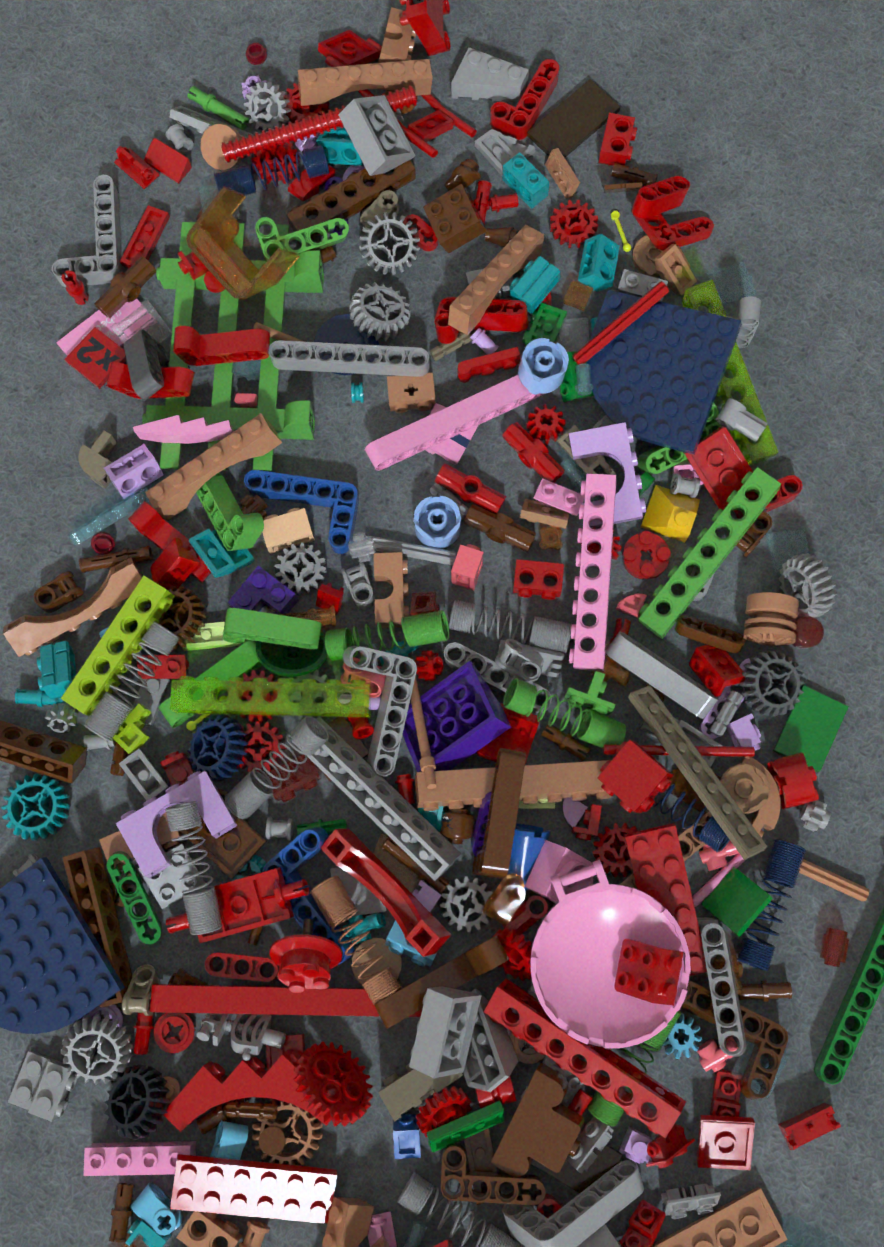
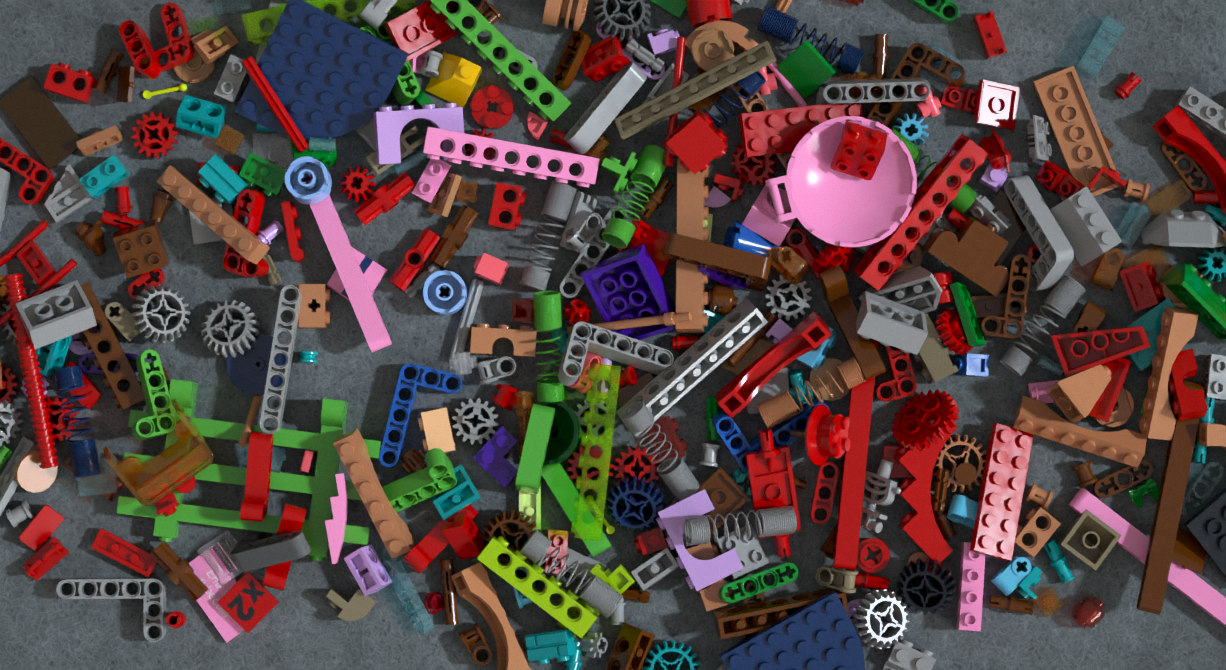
camera: 90 degrees left, 10 degrees up
none -> red beam [874,345,917,402]

